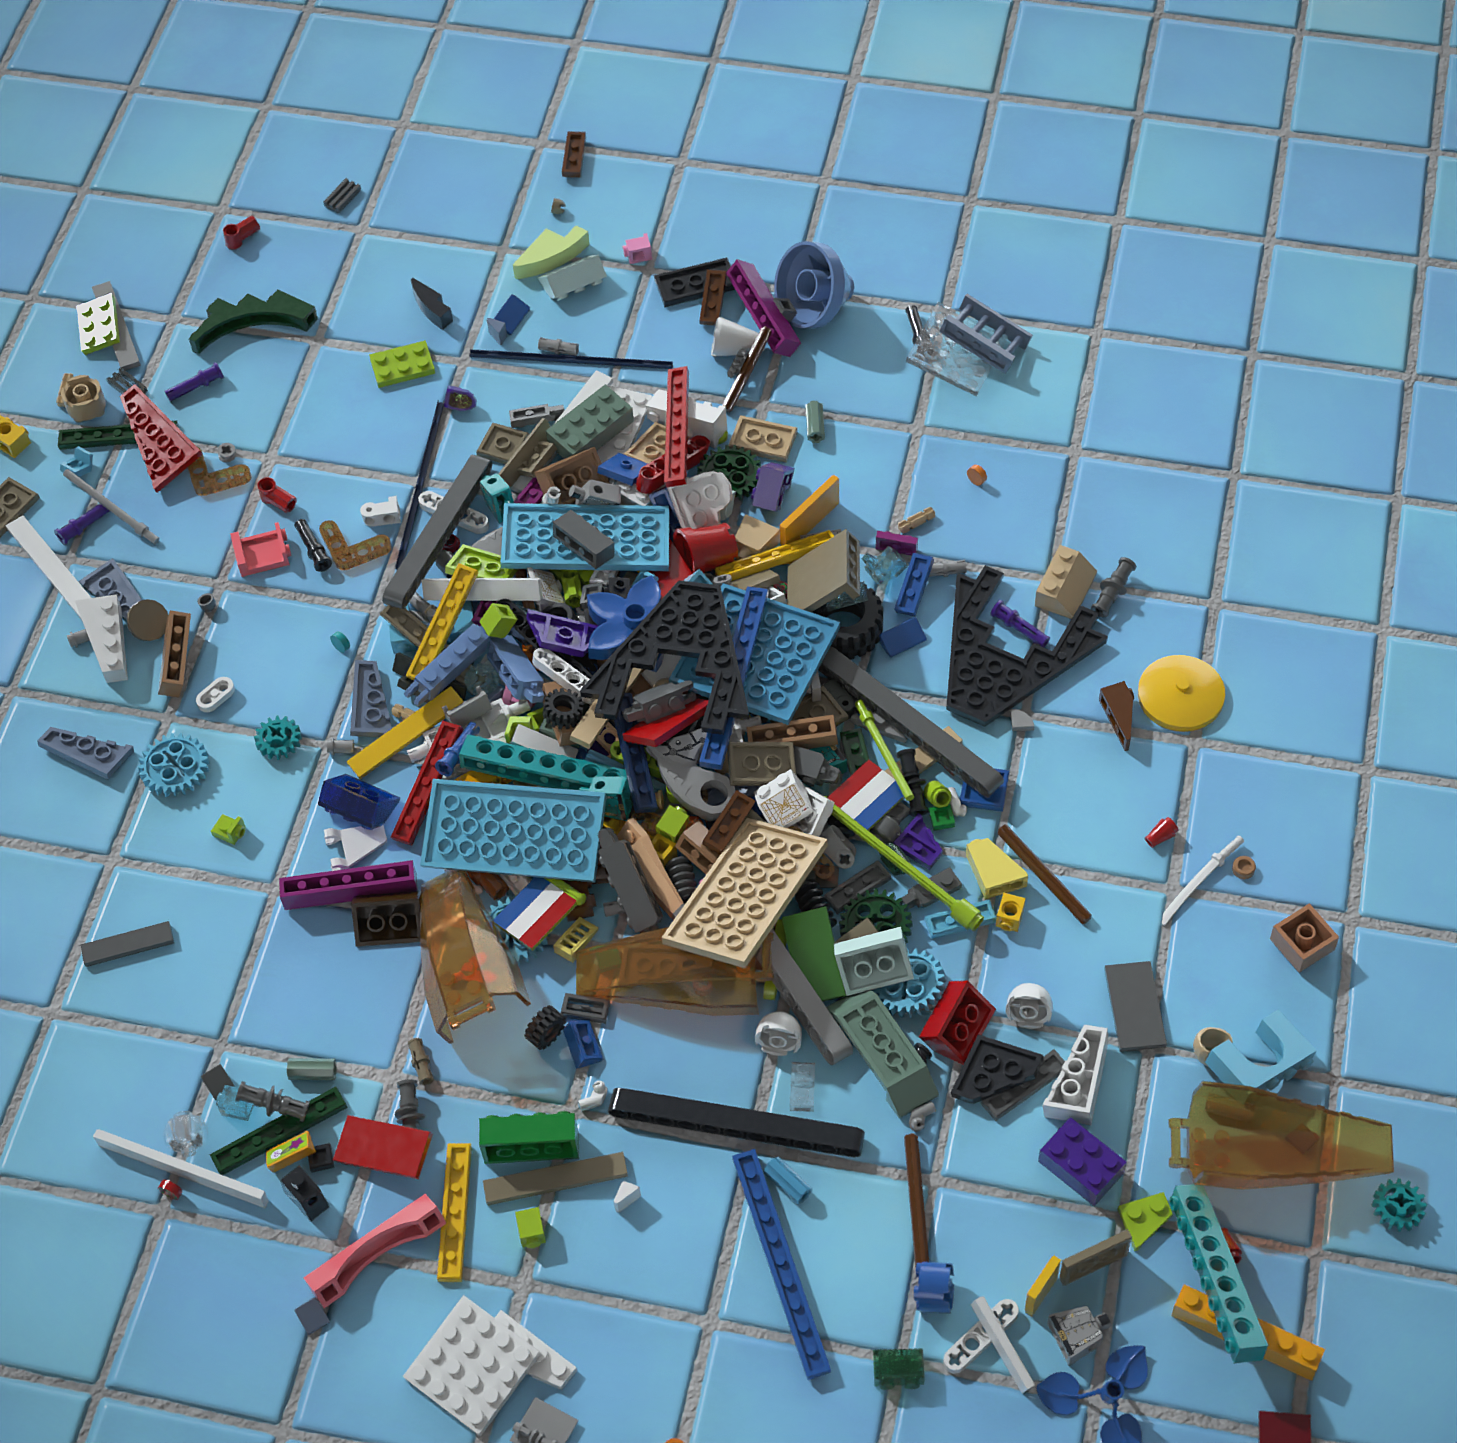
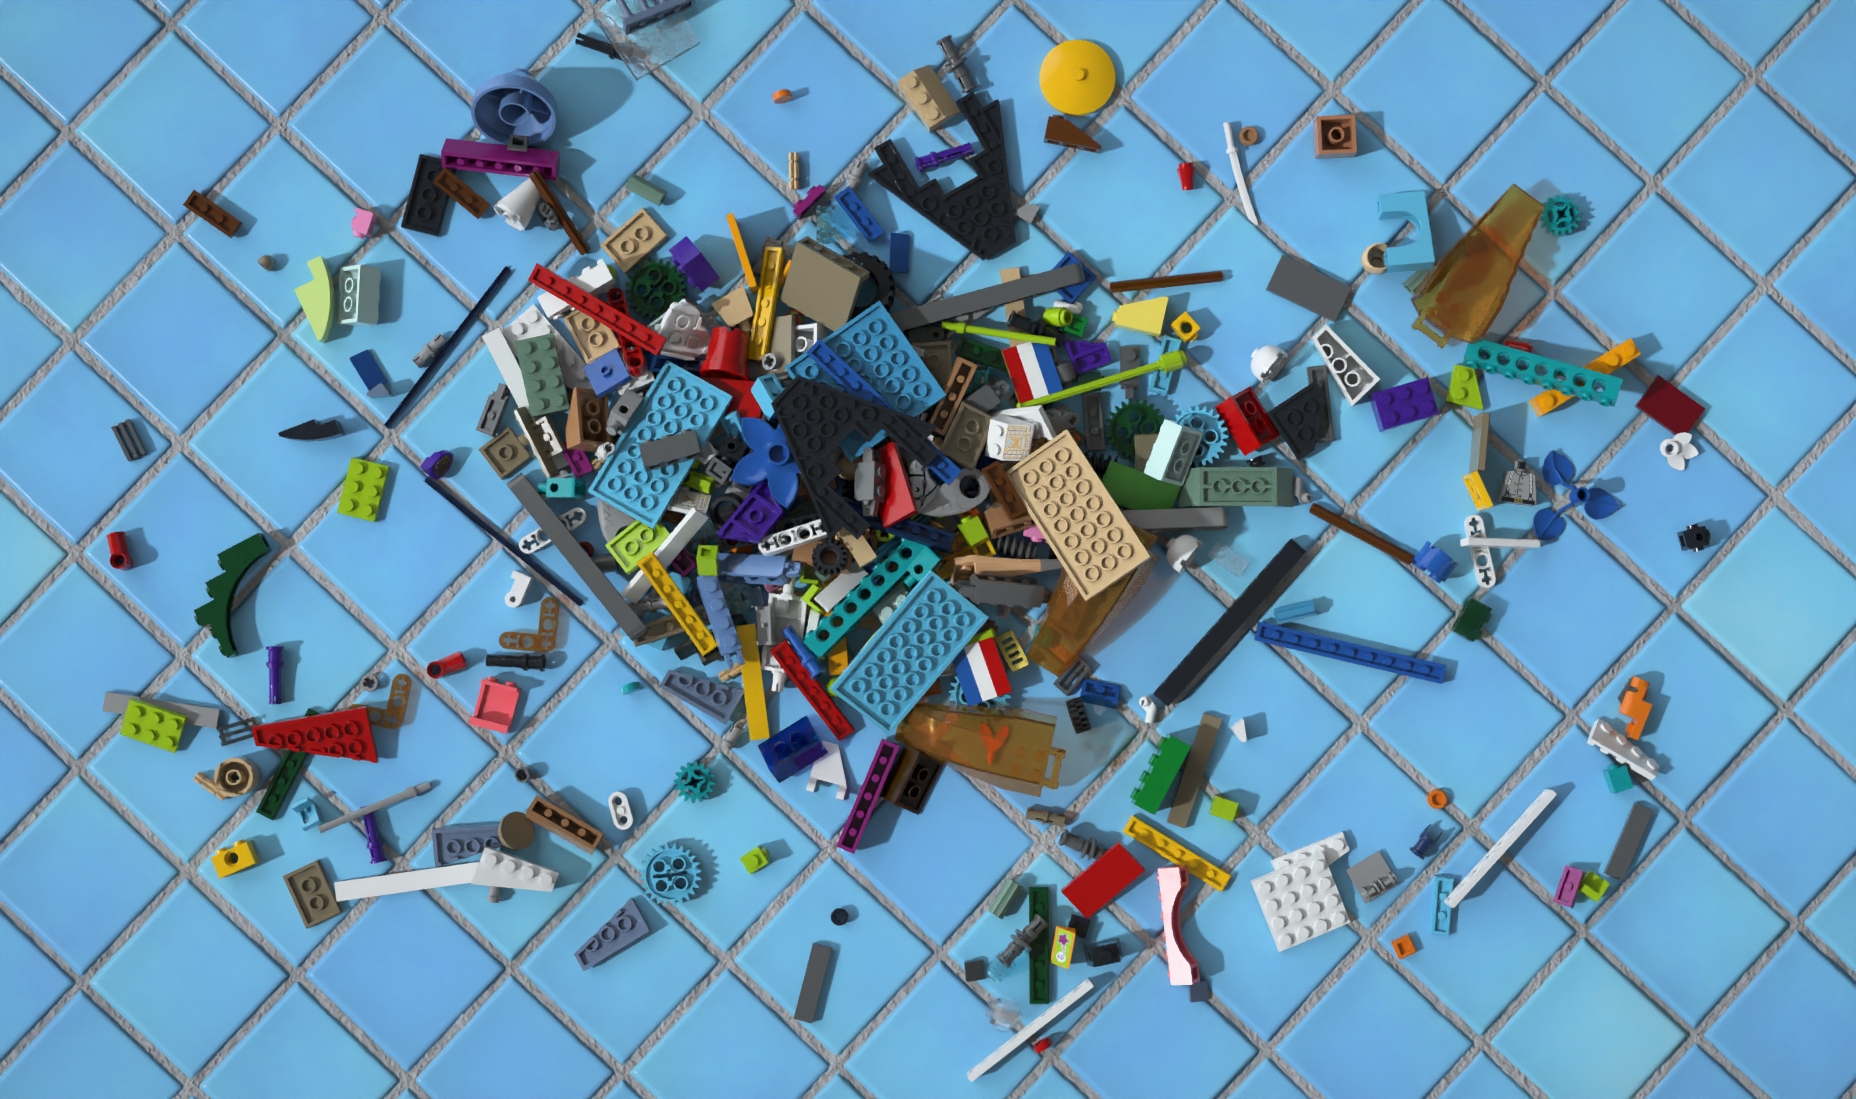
camera: 65 degrees left, 30 degrees up
none -> black bush [831,908,848,926]

